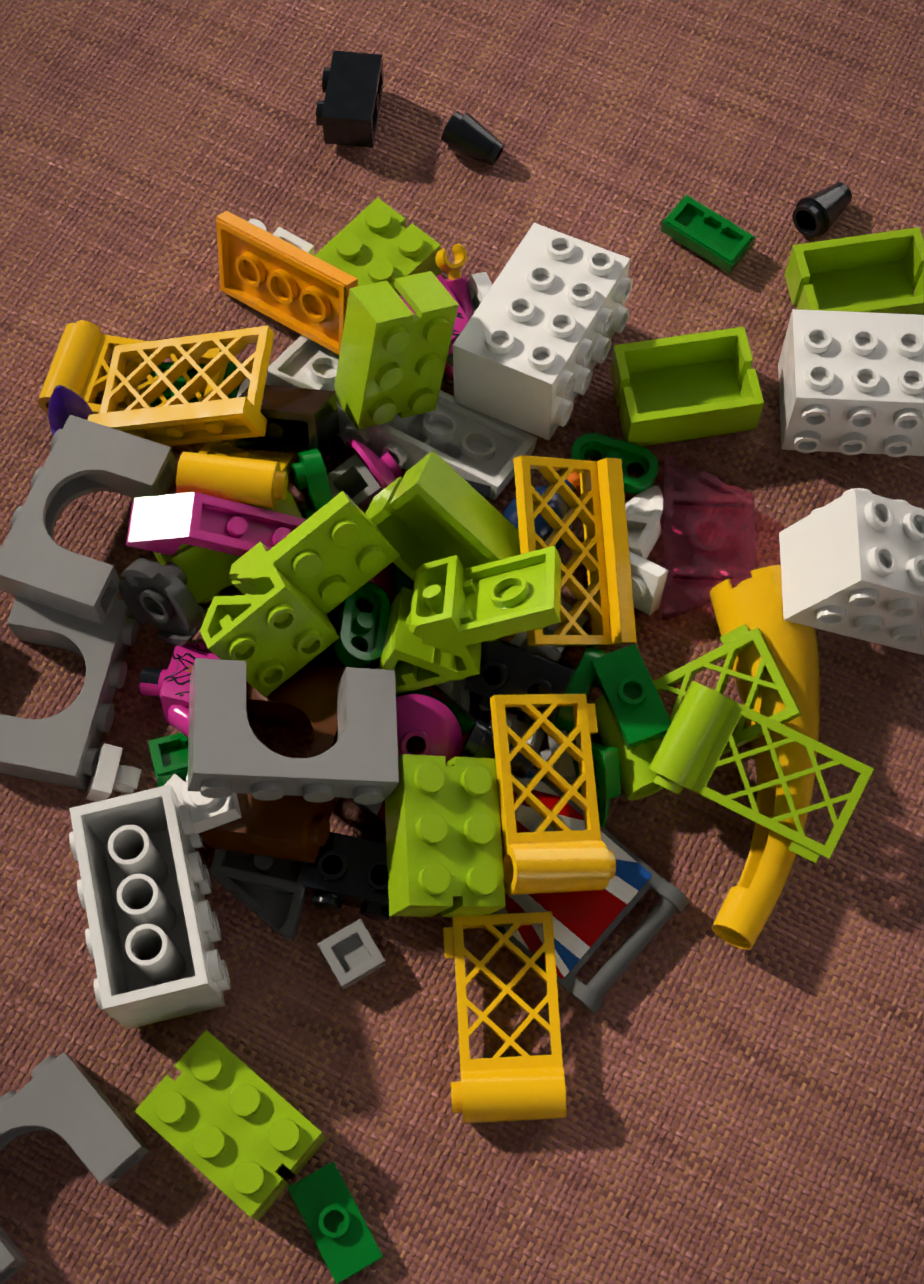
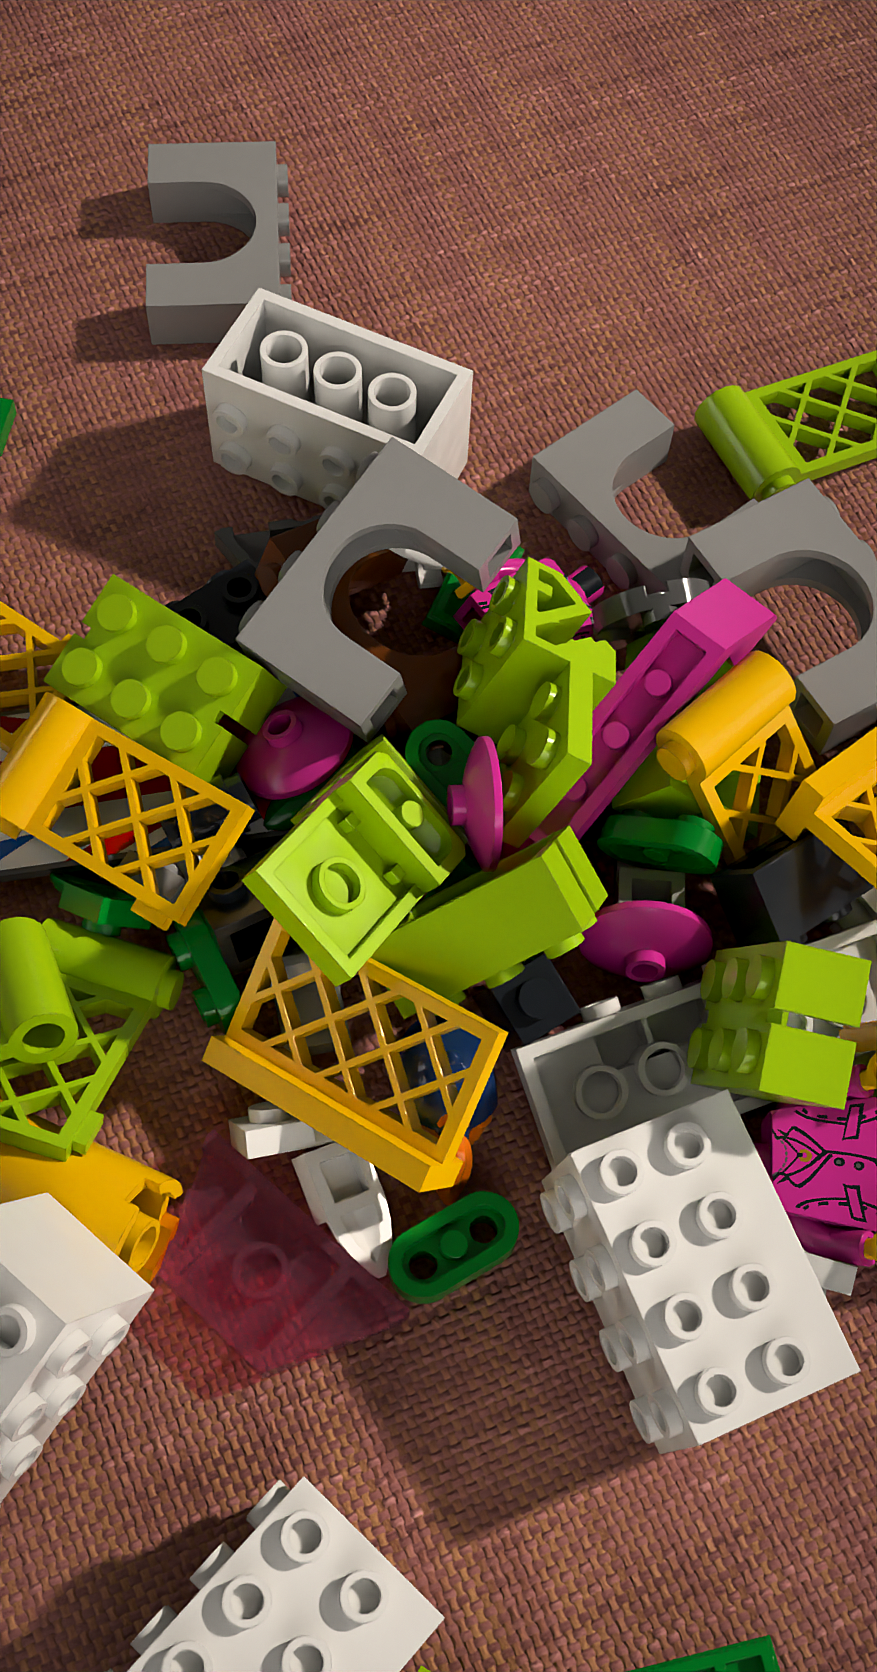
camera: 125 degrees right, 5 degrees down
white tile [85,743,141,802] -> none
lime piece [135,1030,327,1221] -> none
light grey plate [317,918,386,990] -> none
green plate [590,643,671,750] -> none
lime piece [610,326,764,446] -> none
none -> dark pink dish [447,736,503,872]

